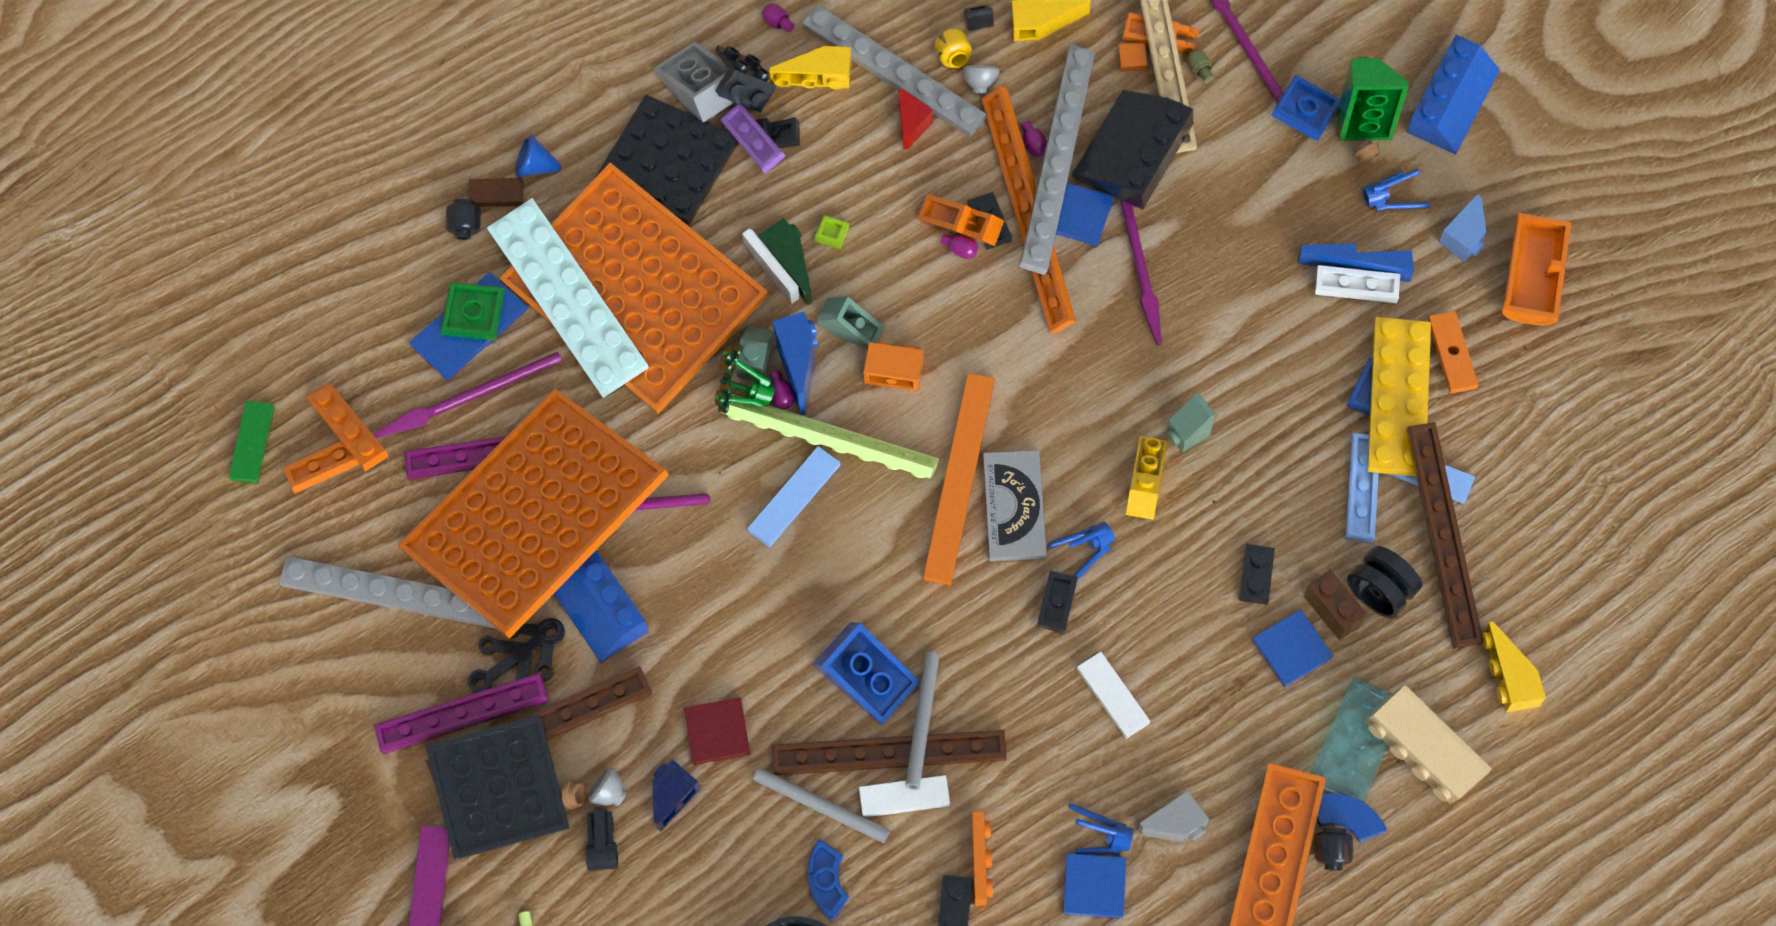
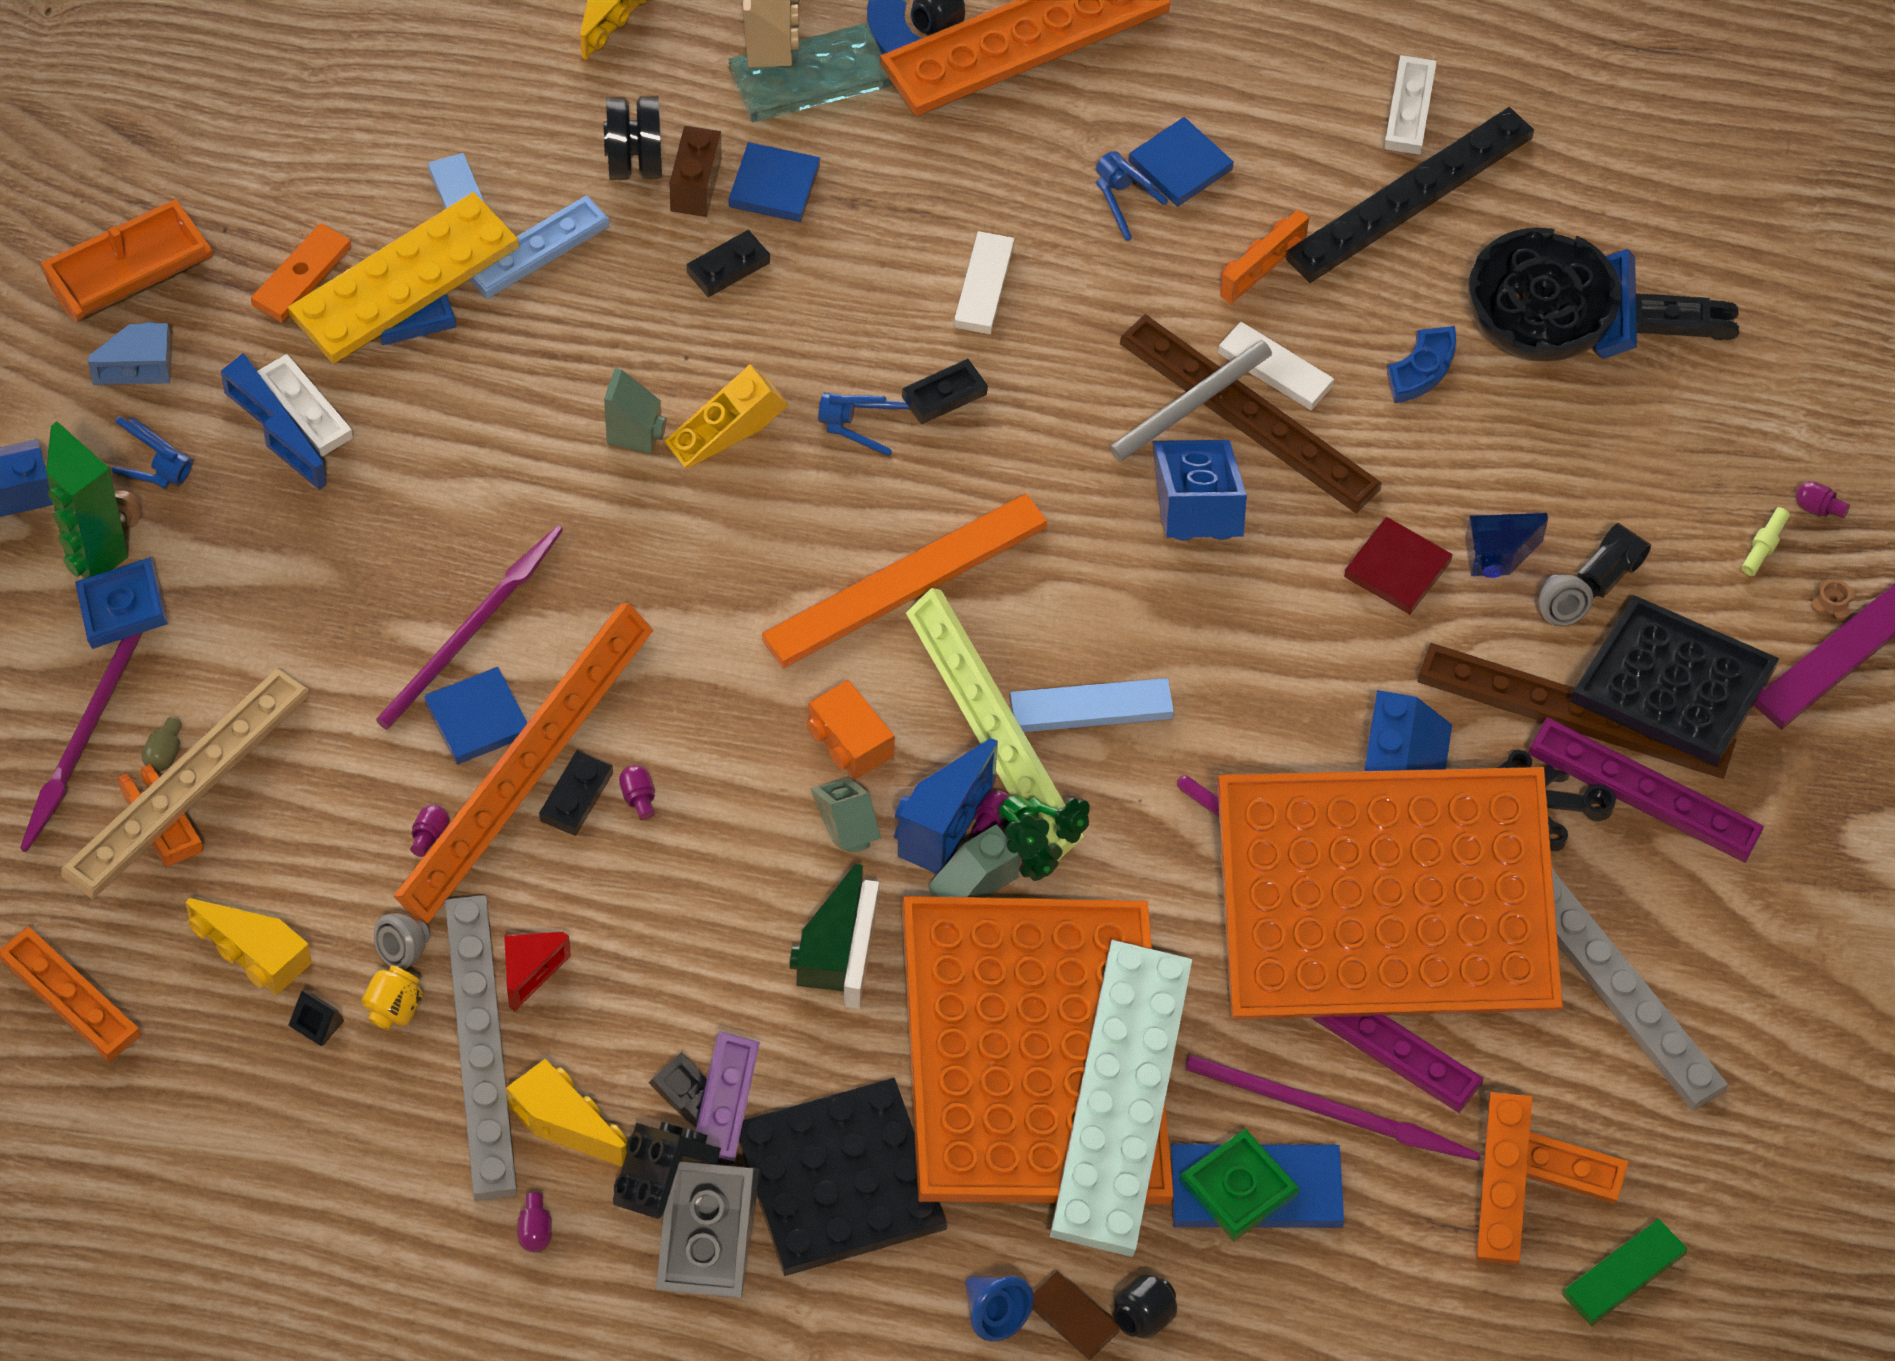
camera: 140 degrees left, 10 degrees down
medium nougat plate [560,780,586,810] -> none
light grey piece [753,767,890,843] -> none
lime tile [815,215,849,250] -> none
orange slope [917,194,1004,246] -> none
light grey tile [983,450,1046,561] -> none
light grey plate [1019,44,1095,275] -> none
black slope [1072,90,1194,210] -> none
orange tile [1118,42,1147,72] -> none
light grey slope [1138,791,1209,843] -> none
reddish brown tile [1406,422,1484,649] -> none

